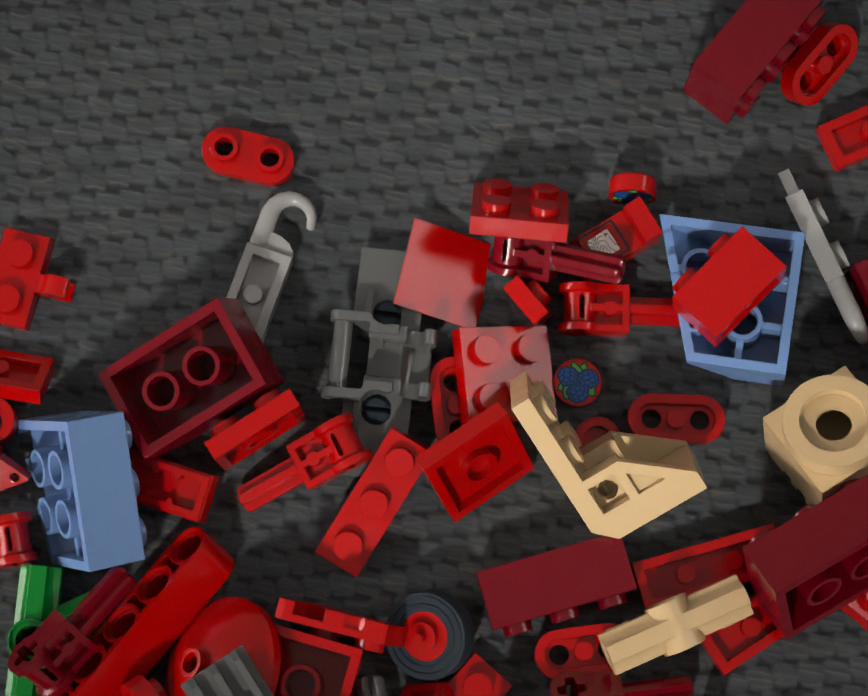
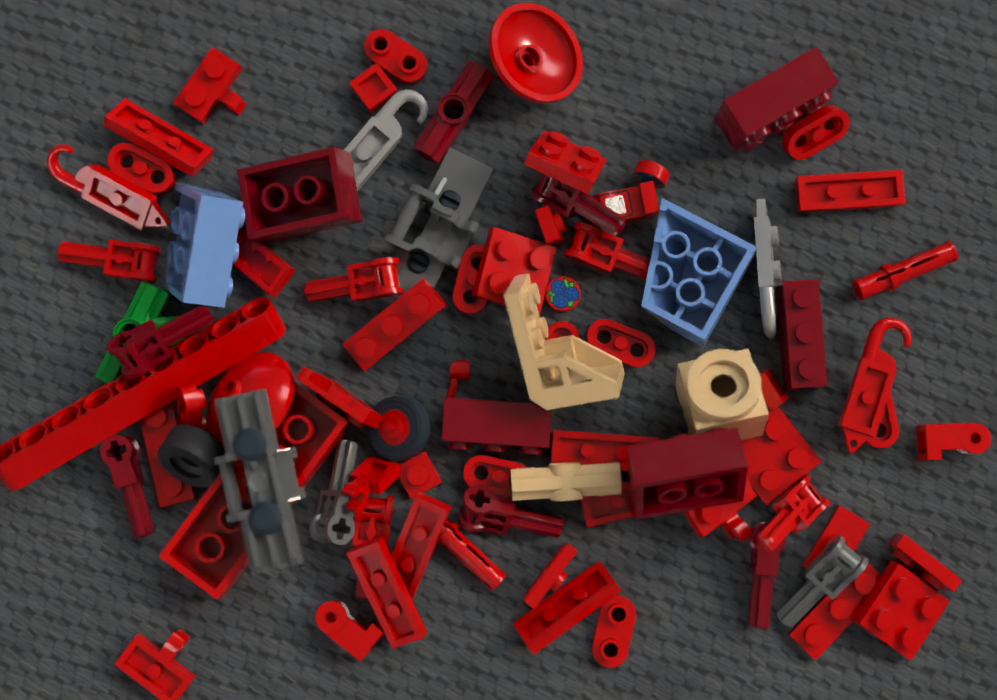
camera: 20 degrees right, 5 degrees up
red plate [204,389,307,471] -> none
sticker [393,218,491,327] -> none
red plate [415,402,534,522] -> none
red brick [672,226,787,348] -> none
none -> red plate [349,62,398,113]
none -> dark red piece [413,61,495,165]
none -> red hand [443,360,470,406]
none -> red dish [489,3,583,104]

